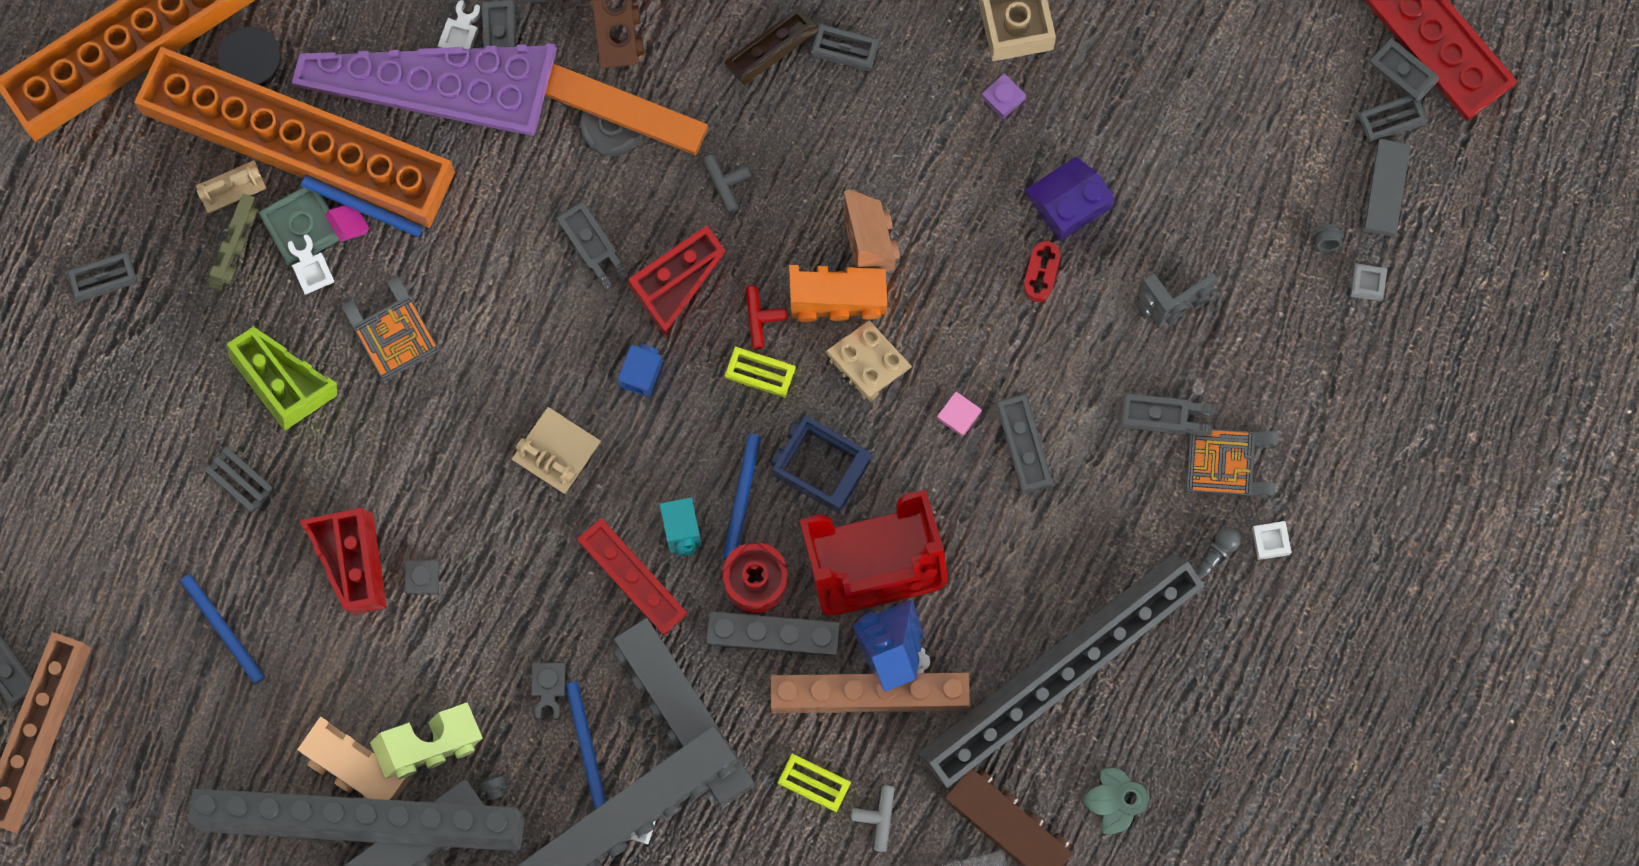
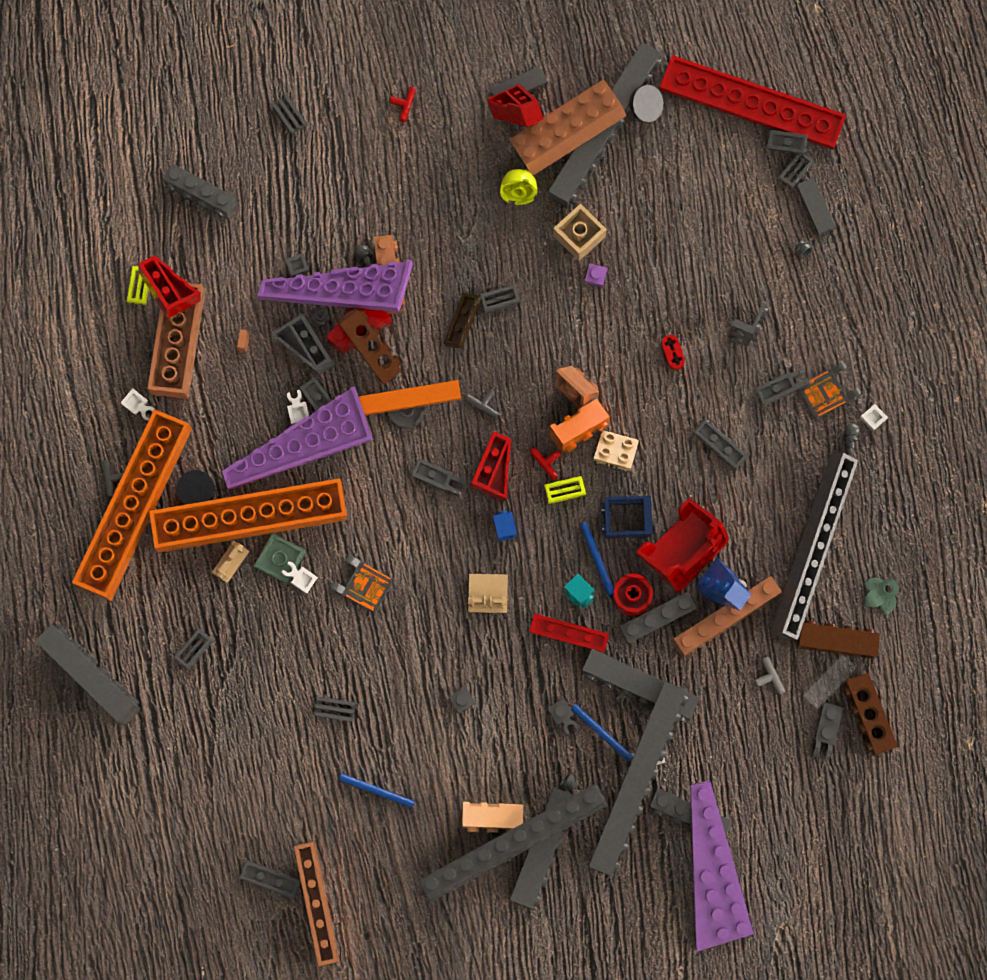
camera: 30 degrees left, 0 degrees up
olive wing [209,193,258,291] -> none
lime wedge [227,326,338,431] -> none
red wedge [299,508,387,615] -> none
blue bar [301,175,423,238] -> none
dark pink tile [325,205,370,242] -> none
yellowish green arch [370,702,483,779] -> none
neon yellow tile [778,753,851,813] -> none
bright pink tile [937,392,982,437] -> none
dark purple slope [1024,156,1115,242] -> none
light grey tile [1350,263,1387,301] -> none

